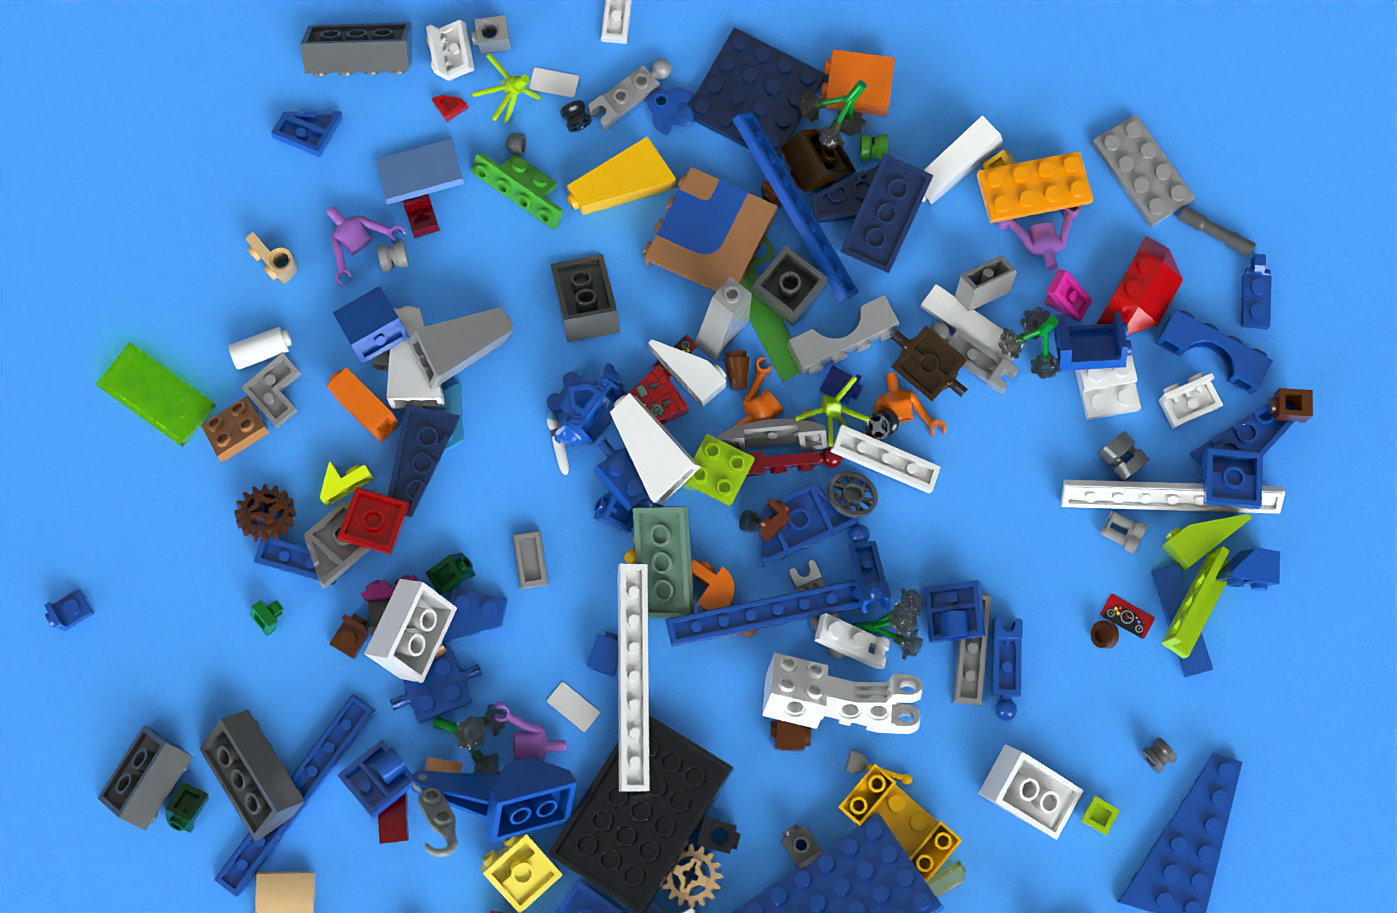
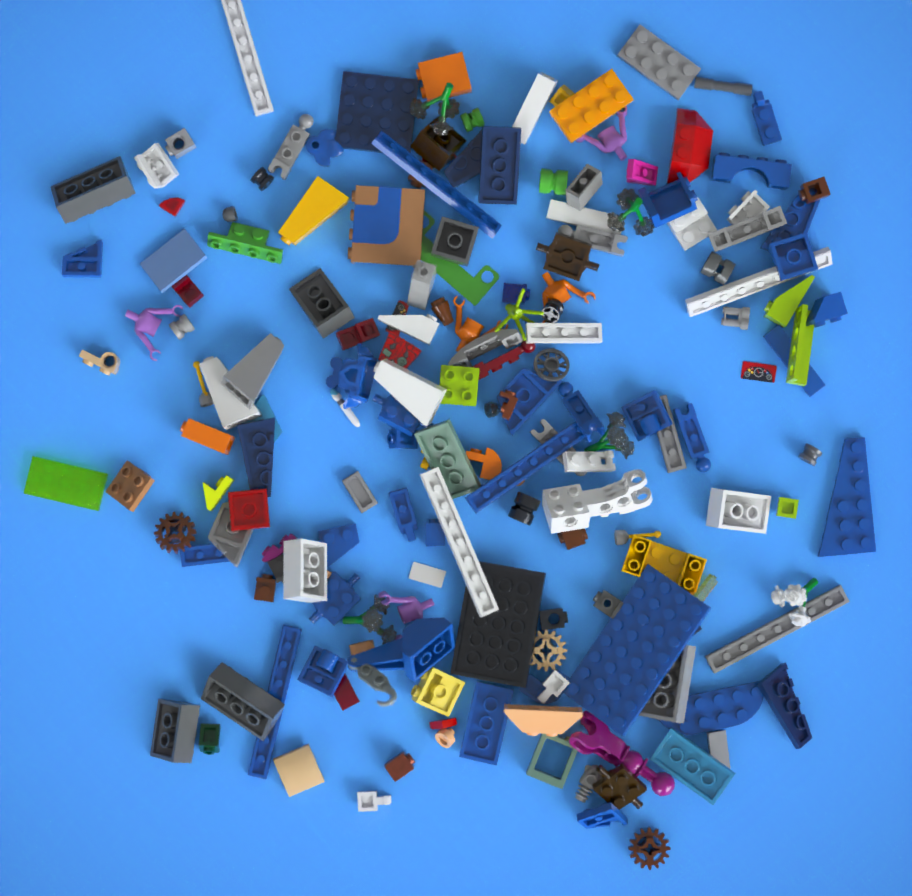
camera: 25 degrees left, 10 degrees up
blue bracket [44,589,94,631] -> none
white brick [228,326,293,370] -> none
light grey plate [241,353,302,429] -> none
green tile [250,600,284,636] -> none
blue panel [333,286,410,364] -> none
dark green bracket [425,553,476,595] -> none
lime plant [472,53,541,123] -> none
white sticker [529,68,579,98] -> none
light grey arch [787,295,899,375] -> none
reddish brown tile [1091,620,1119,649] -> none
none -> dark red slope [336,318,380,351]
none -> blue hinge [389,487,418,542]
none -> black wheel [508,491,541,526]
none -> bright green wheel [539,168,568,195]
none -> light grey slope [708,206,787,252]

